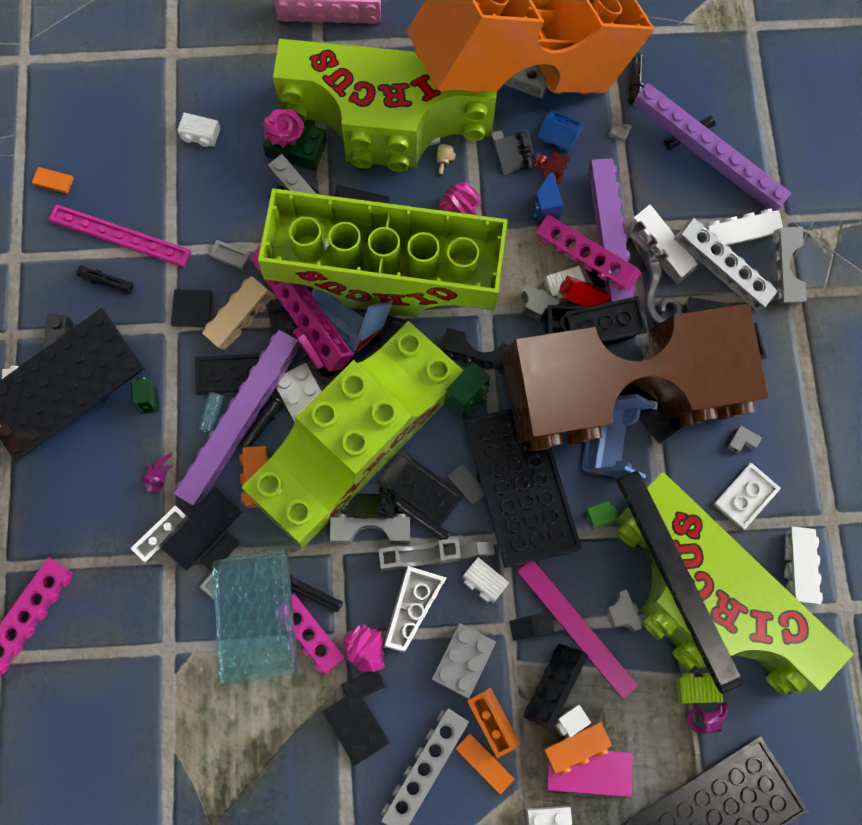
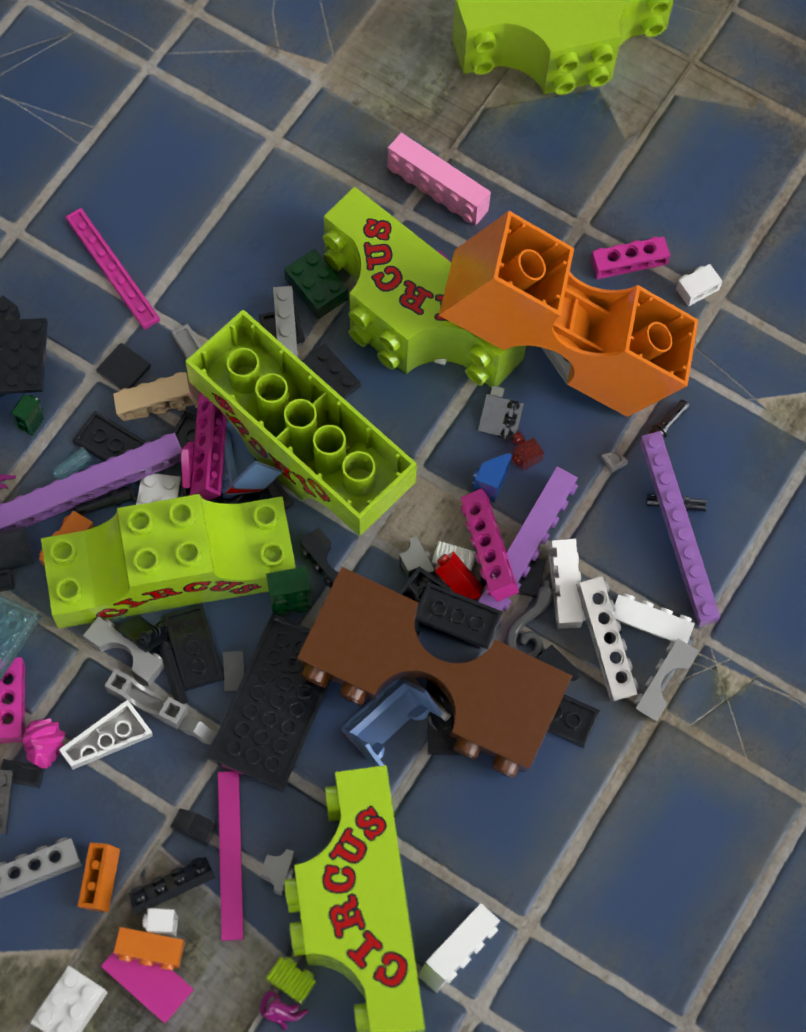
camera: 35 degrees right, 5 degrees down
orange tile [32,167,74,194] -> none
black pin [77,265,134,294] -> none
white brick [177,113,221,147] -> none
dark pink hair [263,109,305,149] -> none
black axle [281,574,343,612] -> none
light grey brick [432,623,496,699] -> none
tan piece [436,144,456,175] -> none
dark pink hair [439,182,481,215] -> none
orange tile [455,733,515,795] -> none
white brick [463,557,509,603] -> none
blue slope [537,110,584,151] -> none
bright green brick [585,501,618,530] -> none
black beam [617,470,743,694] -> none
white tile [713,462,781,531] -> none
light grey piece [727,426,762,454] -> none

